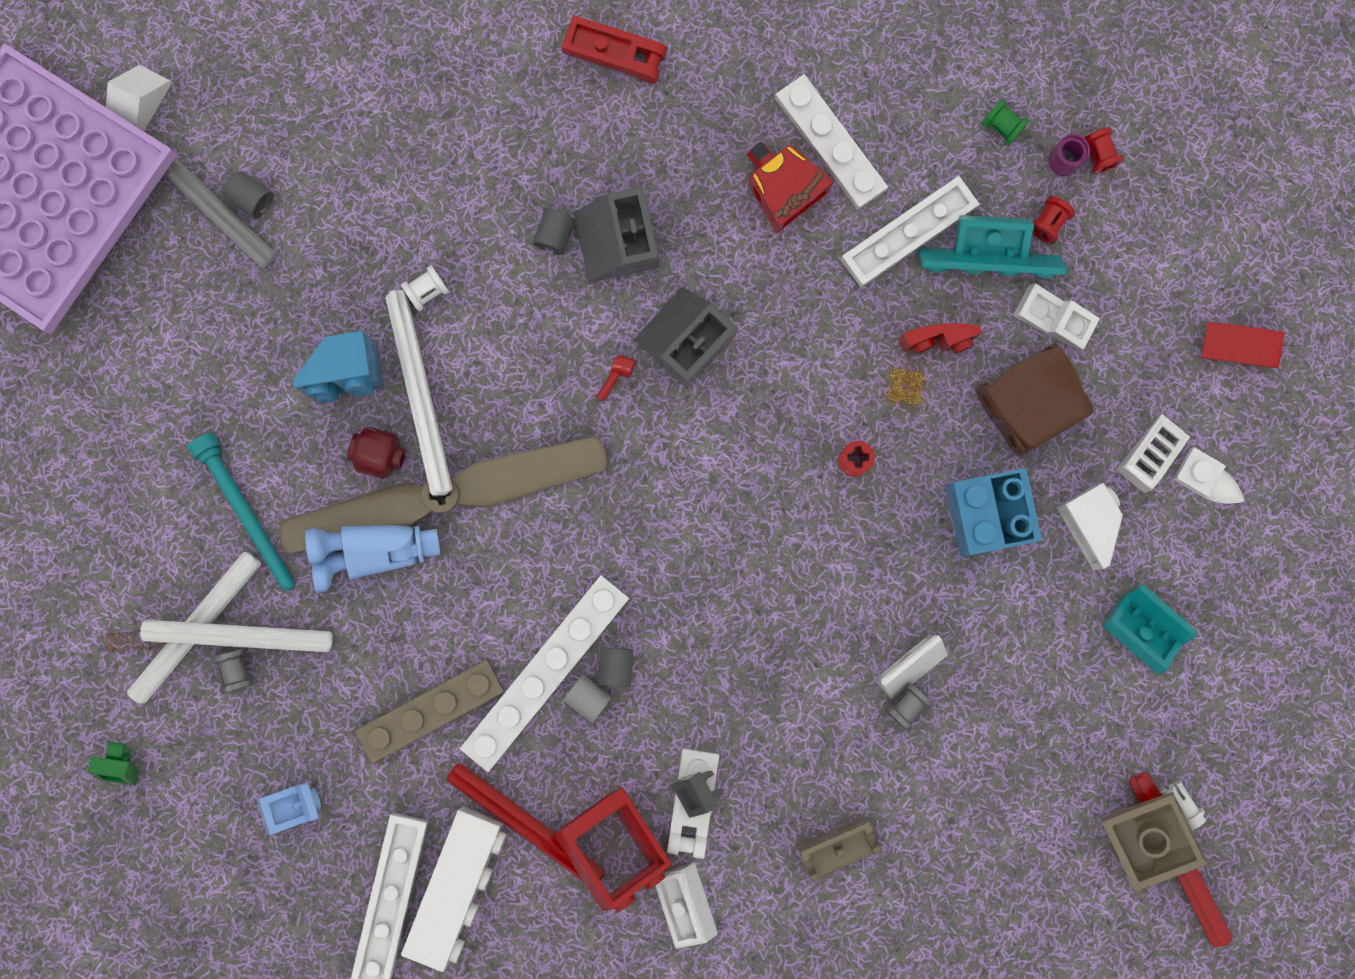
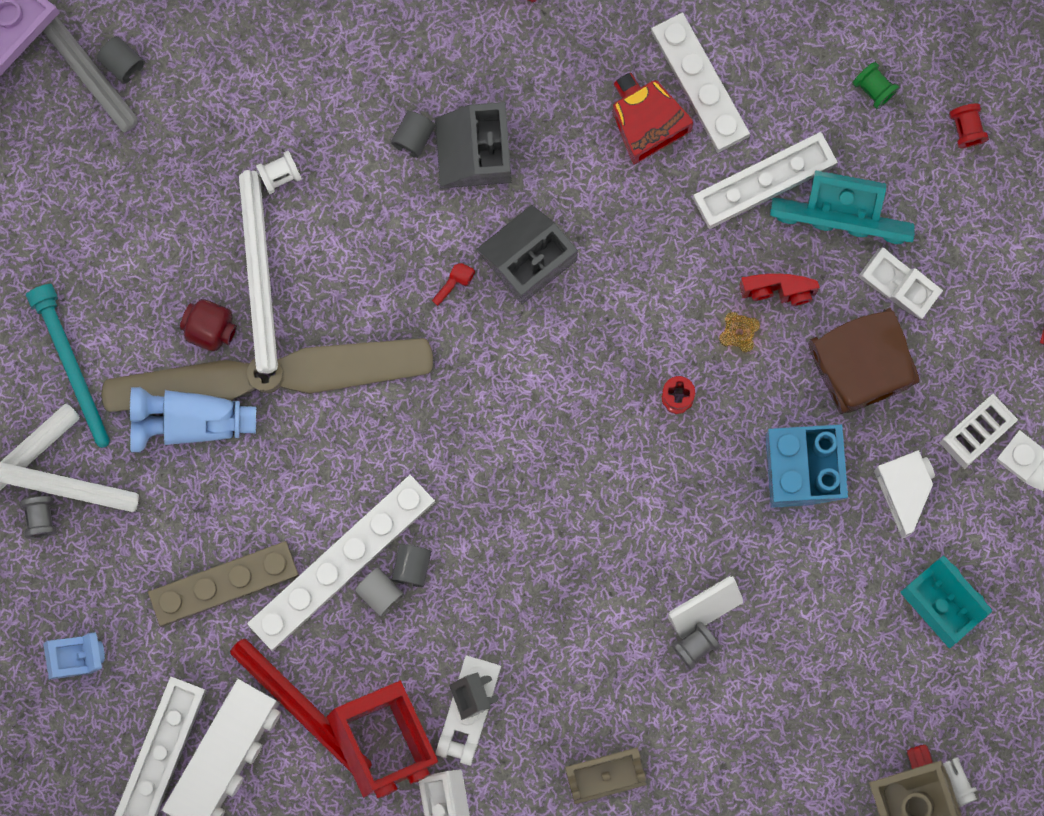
camera: 20 degrees right, 5 degrees down
dark azure slope [293,331,384,403] -> none
red bush [1032,196,1075,245] -> none
magenta beam [1048,134,1090,176] -> none

